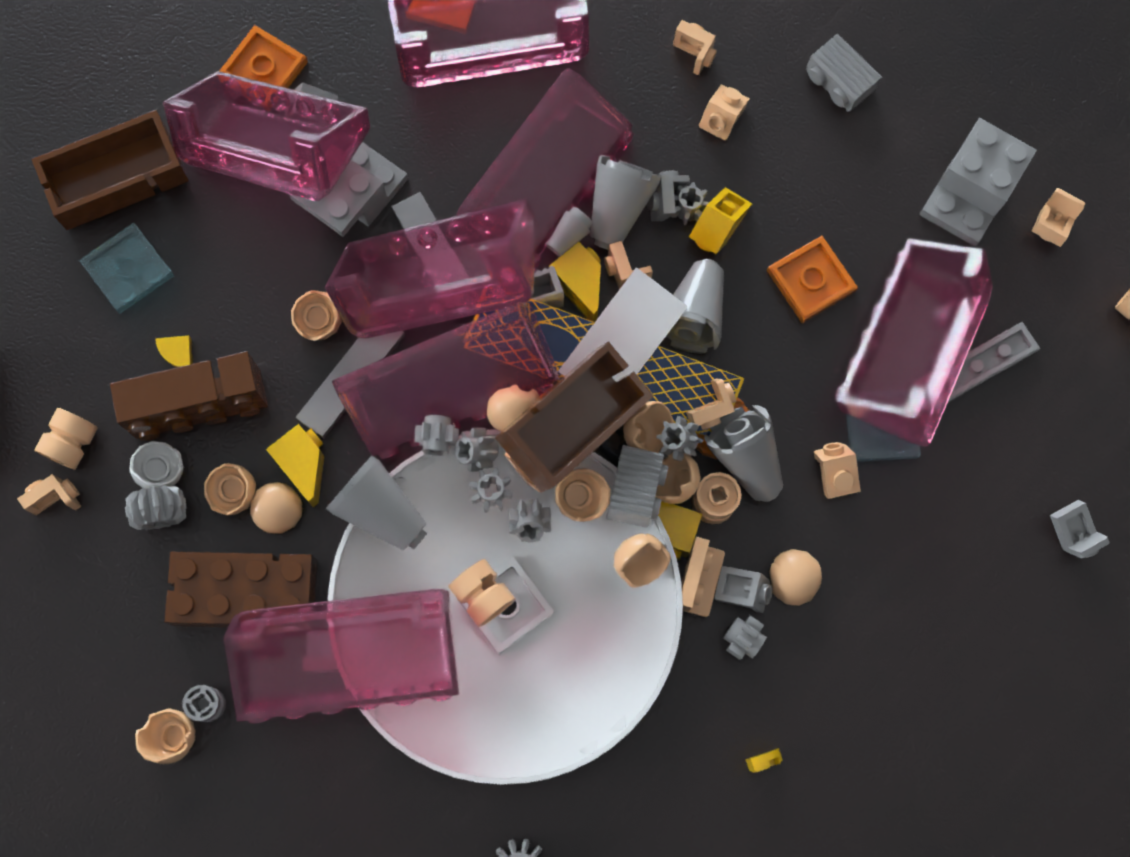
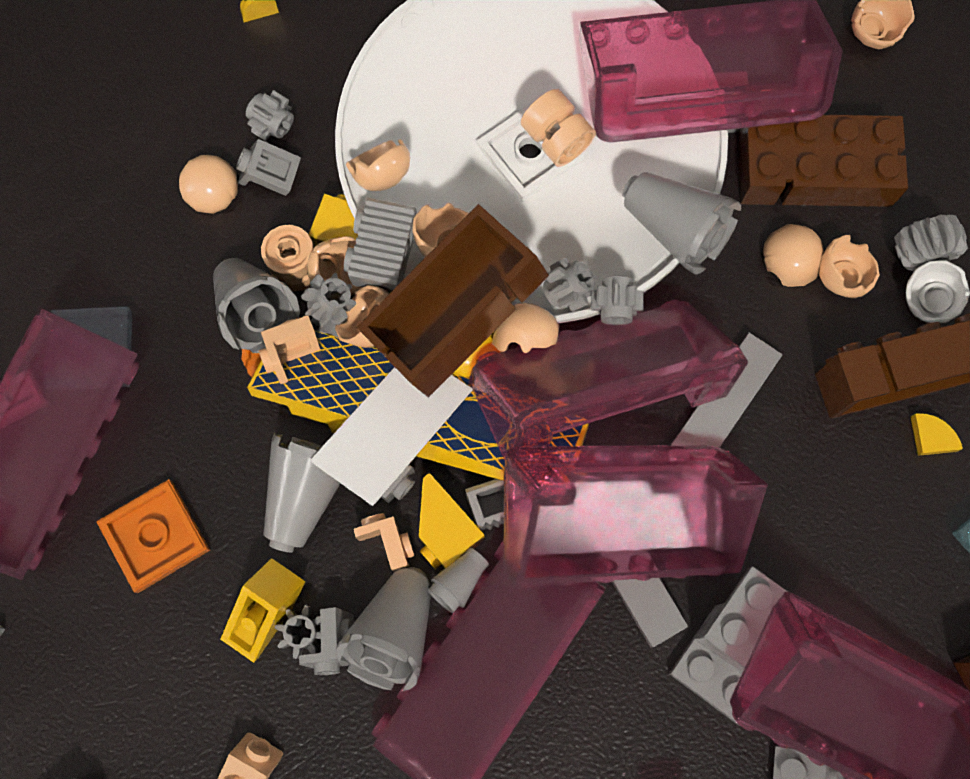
camera: 175 degrees left, 0 degrees up
light grey wheel [183,685,226,722] -> none
yellow slope [266,424,325,507] -> none
light nougat hair [291,290,342,341] -> none
light grey gear [469,468,513,513] -> none
light grey gear [508,499,551,542] -> none
light nougat bracket [681,537,725,617] -> none
light nougat bracket [814,442,861,499] -> none

